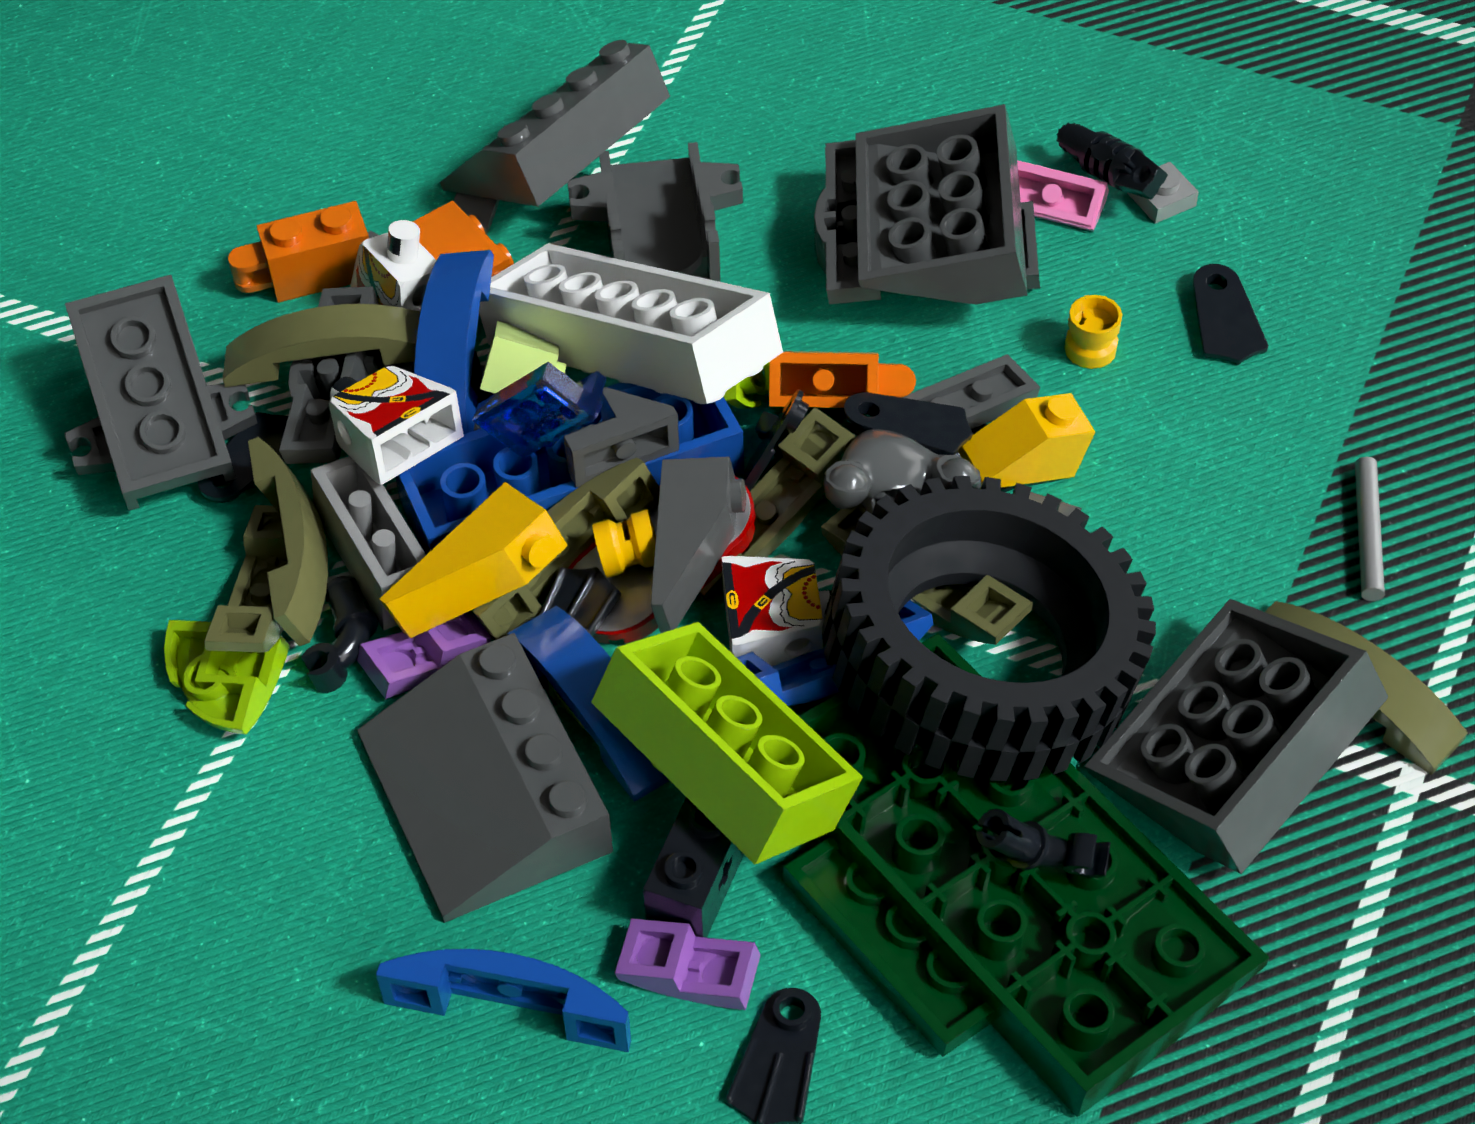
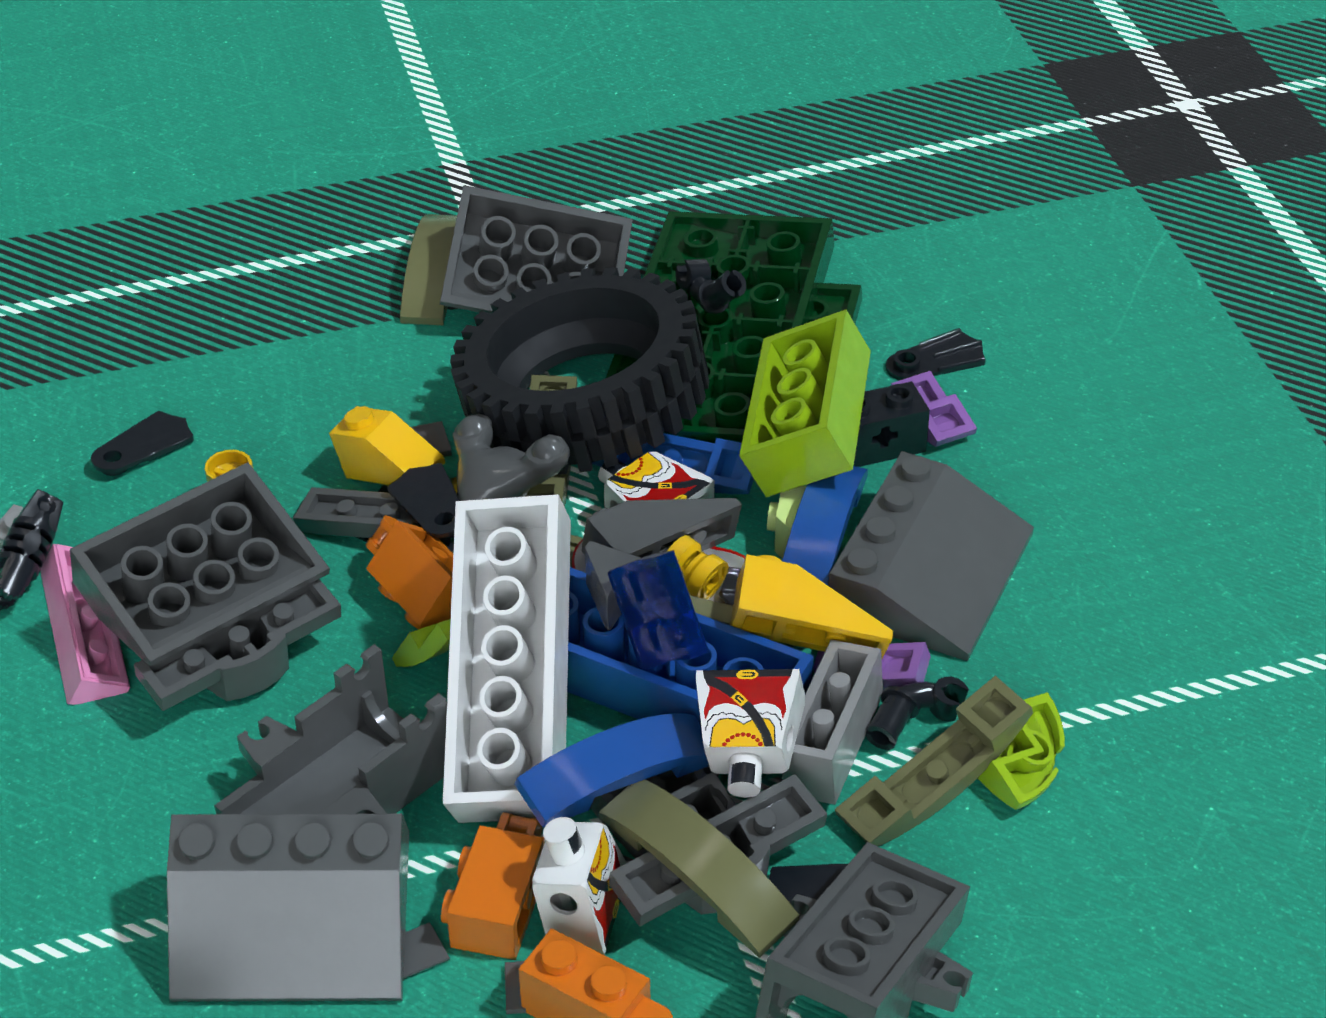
camera: 130 degrees left, 10 degrees down
olive slope [248,437,328,647] -> none
blue slope [376,949,632,1052] -> none
yellowish green slope [480,320,566,407] -> none
light grey bar [1355,457,1385,601] -> none

